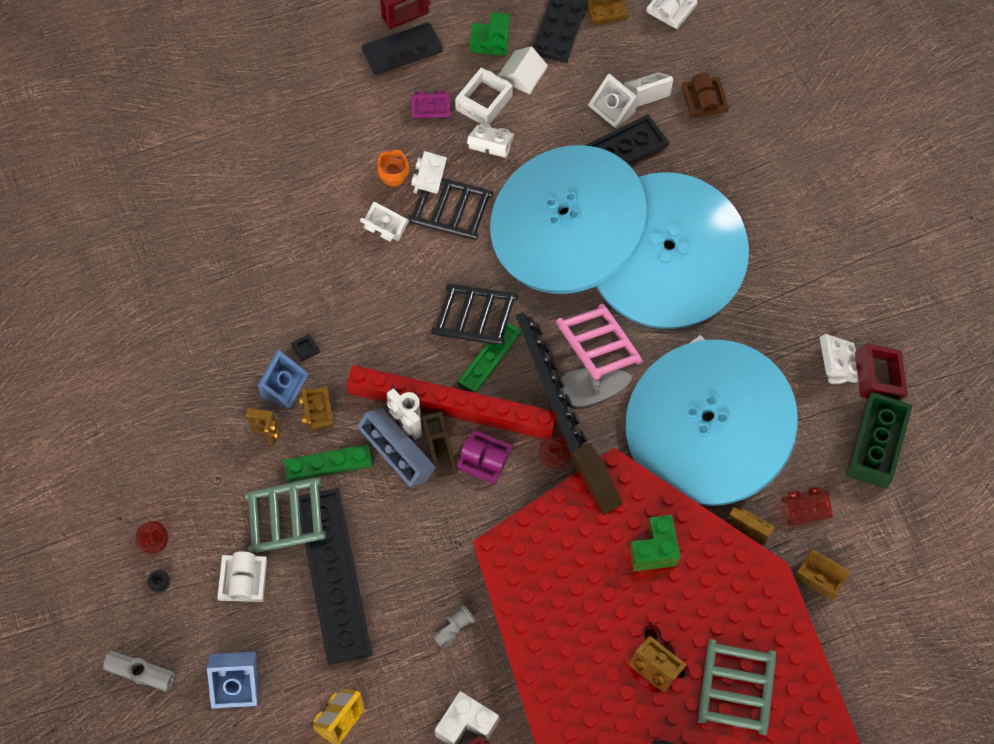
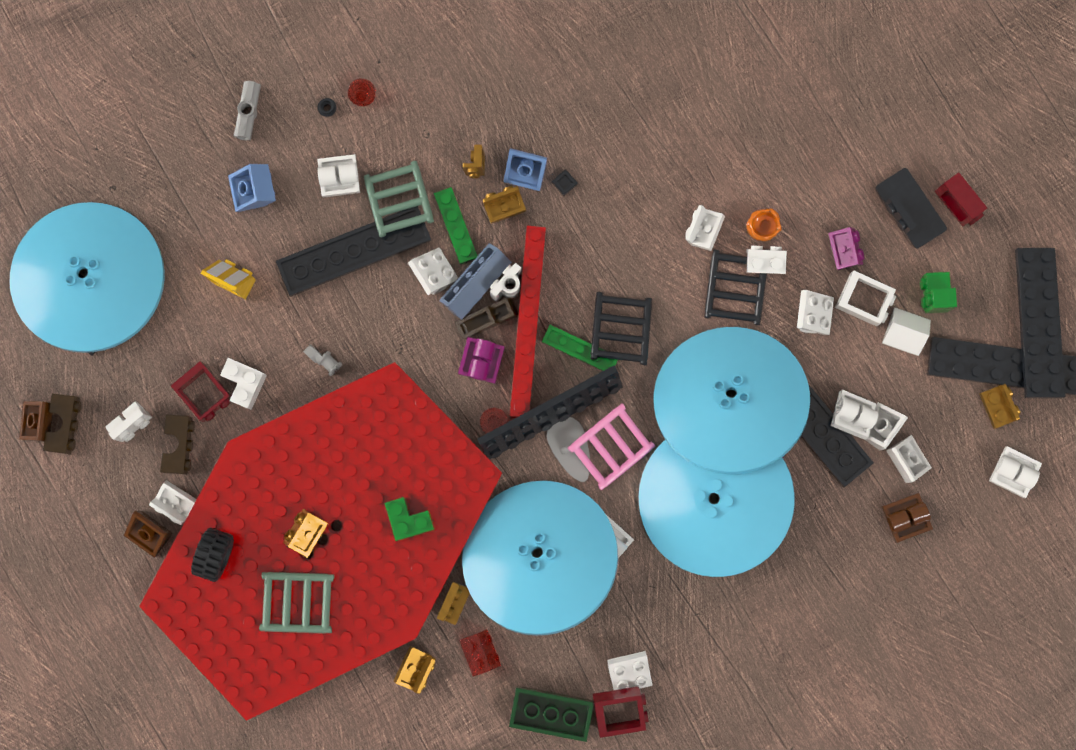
camera: 80 degrees right, 20 degrees up
dark brown slope [570,443,623,515] -> none
none -> white plate [408,248,458,295]
none -> white plate [831,390,878,440]

